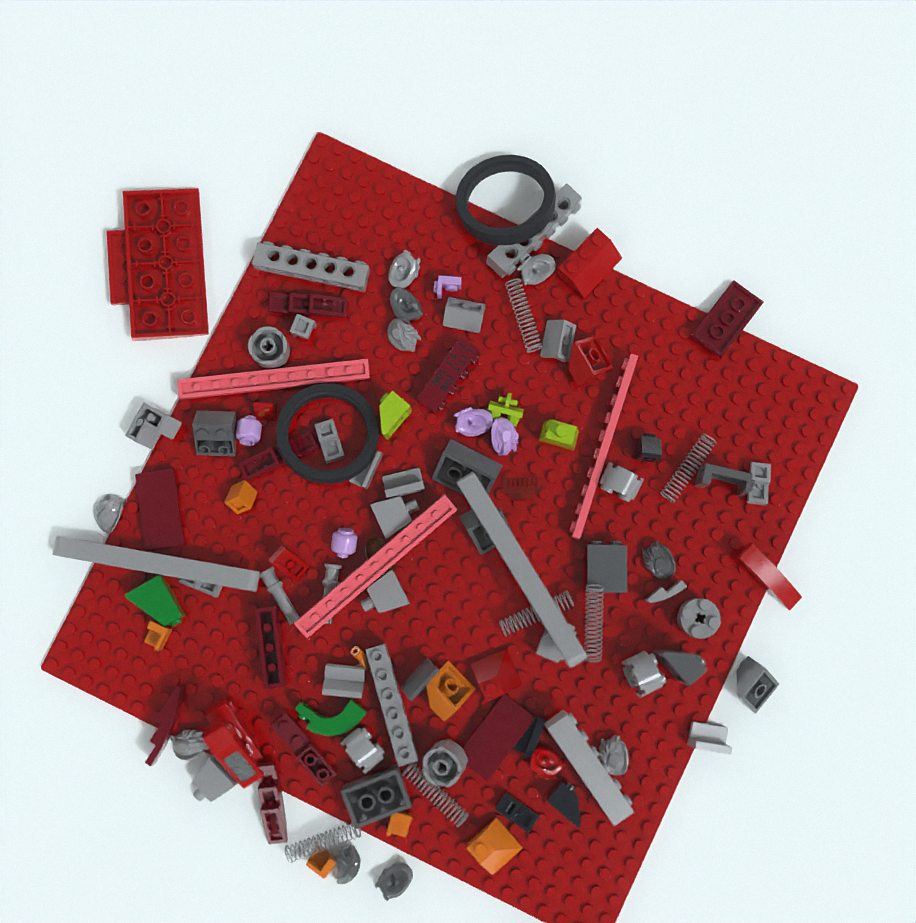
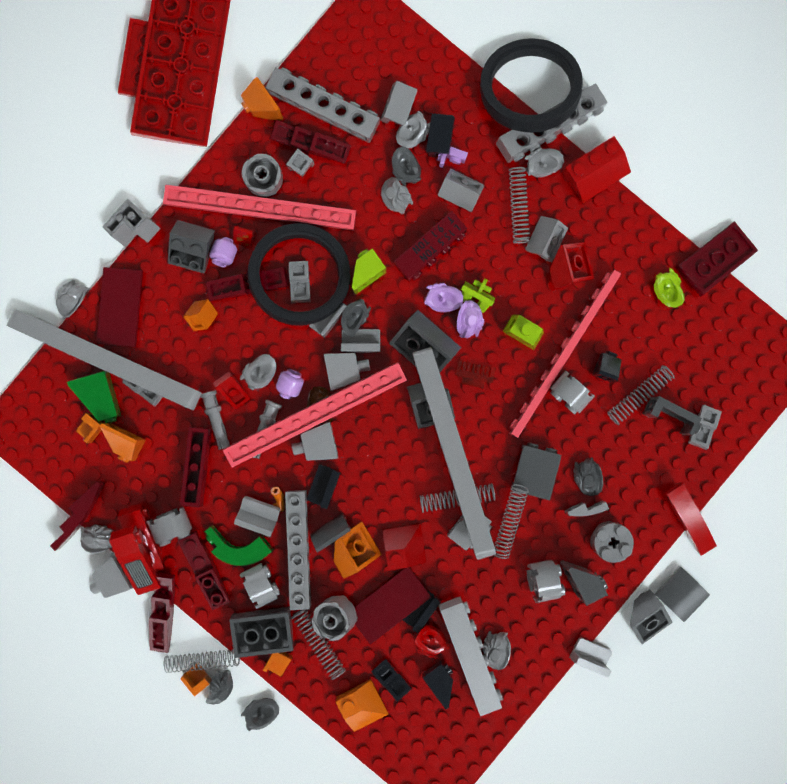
camera: 10 degrees right, 5 degrees up
none -> orange slope [100,423,145,463]
none -> light grey brick [147,506,192,547]
none -> orange slope [240,77,283,121]
none -> light grey hat [240,354,276,390]
none -> black panel [307,464,341,509]
none -> dark grey hat [341,299,371,337]
none -> light grey panel [380,81,417,126]
none -> black panel [426,114,455,157]
none -> lime hat [654,268,685,307]
none -> dark grey slope [655,566,710,622]

